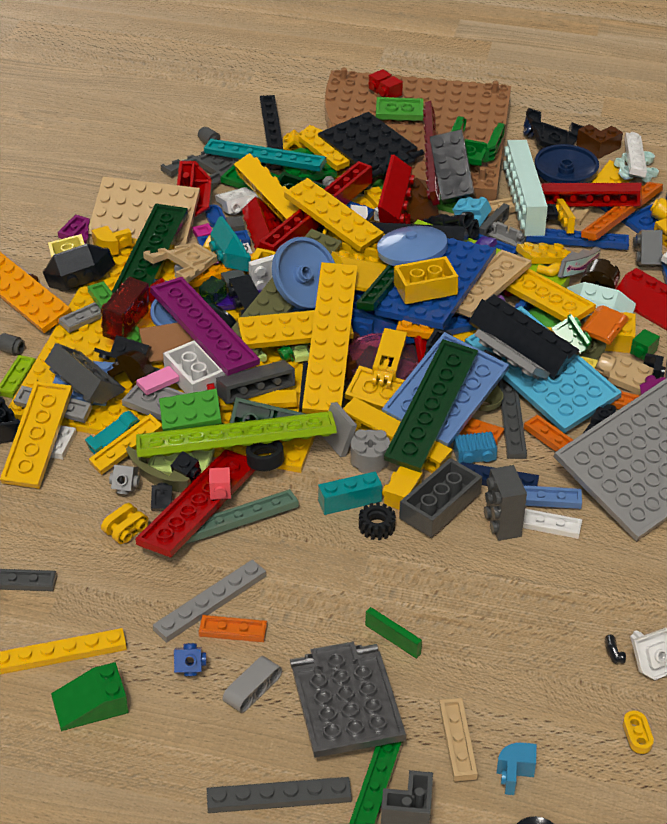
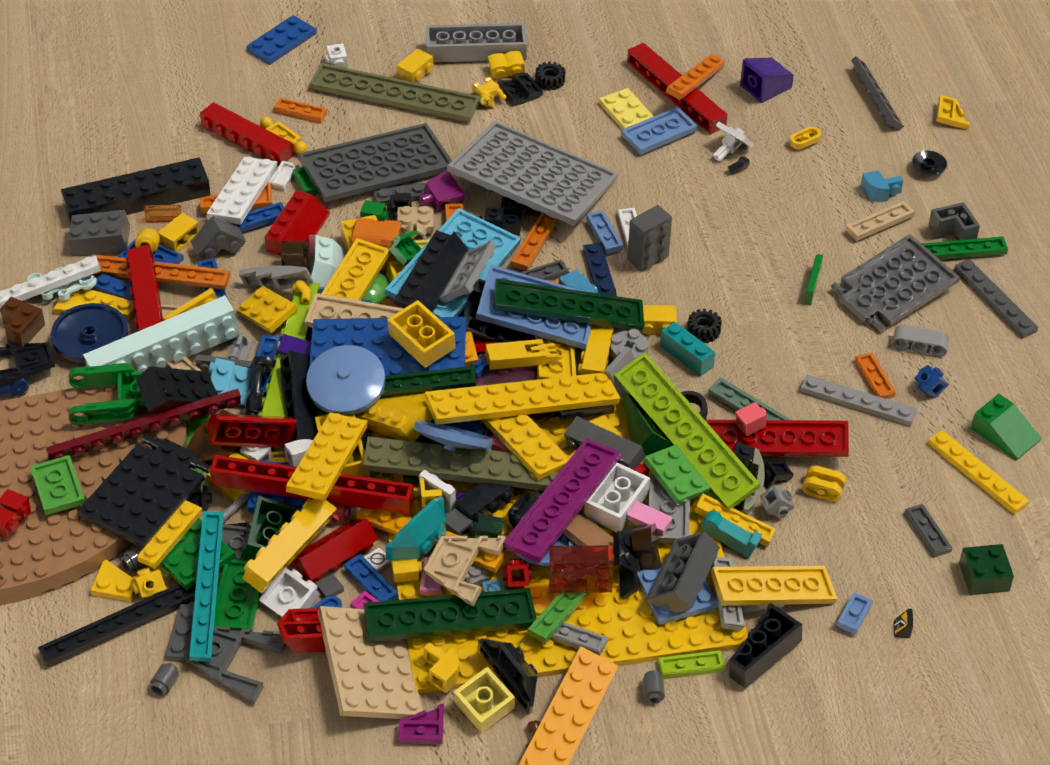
camera: 115 degrees left, 5 degrees up
dark grey brick [399,458,482,538] -> none

